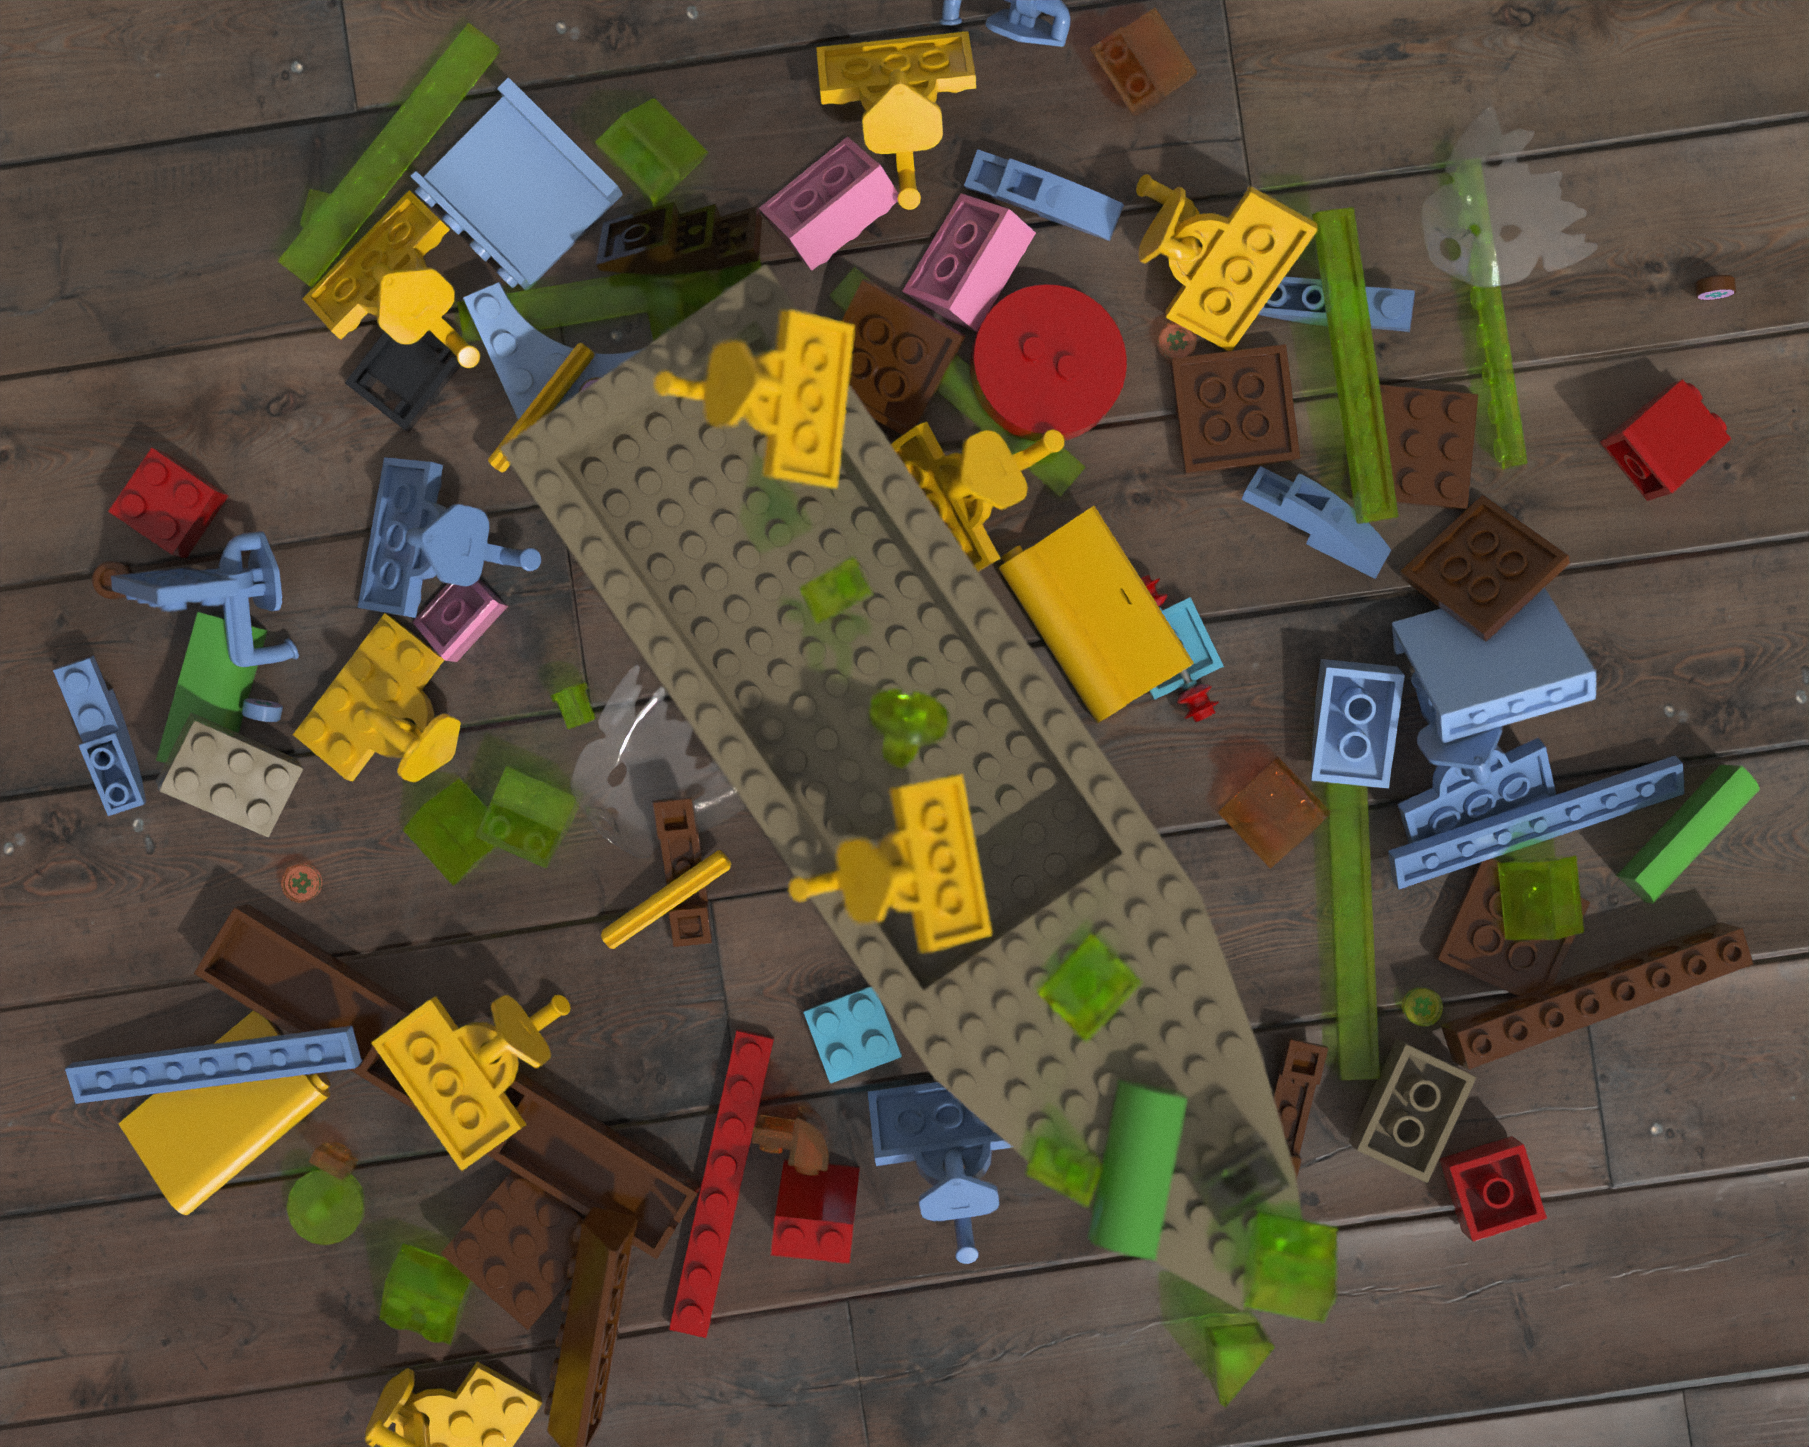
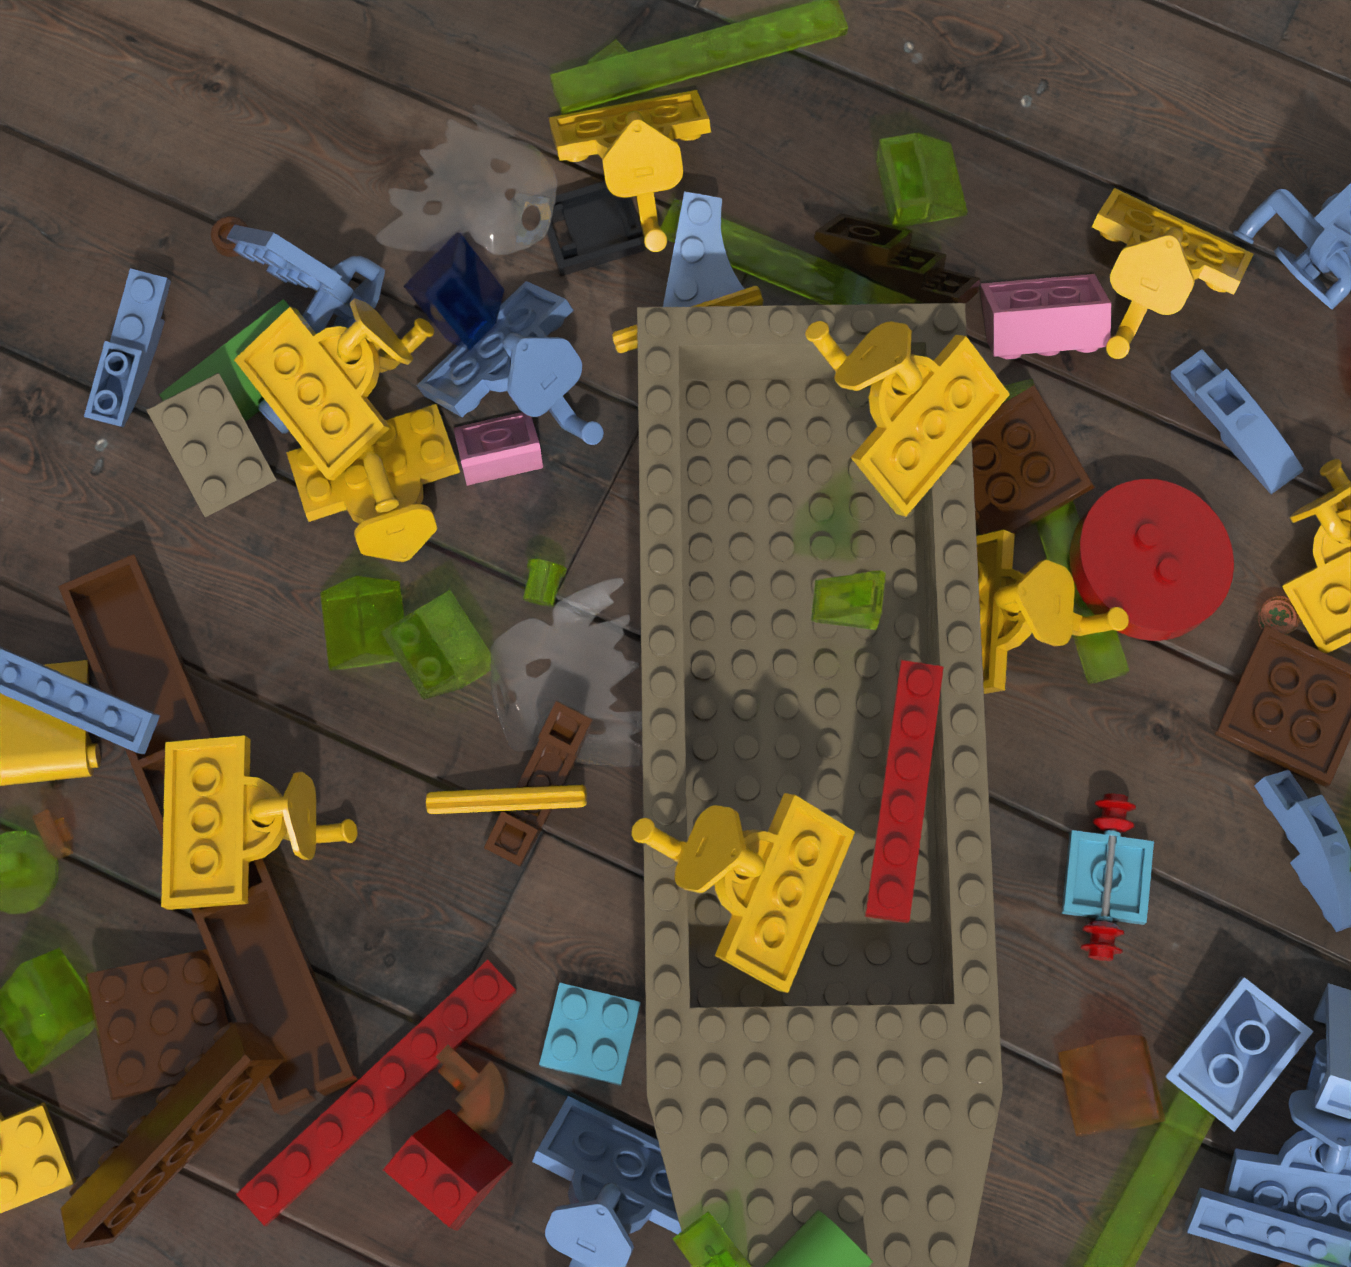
camera: 30 degrees right, 15 degrees down
red brick [108,448,229,558] -> none
clear orange tile [281,864,323,903] -> none
light blue panel [411,78,623,292] -> none
clear neon green tile [867,688,950,769] -> none
bright pink slope [902,194,1036,332] -> none
yellow door [998,506,1194,723] -> none
clear neon green slope [1036,933,1143,1043] -> none
none -> yellow plate [234,298,435,480]
none -> clear piece [376,105,557,255]
none -> clear blue slope [403,232,504,350]
none -> red plate [865,660,944,923]

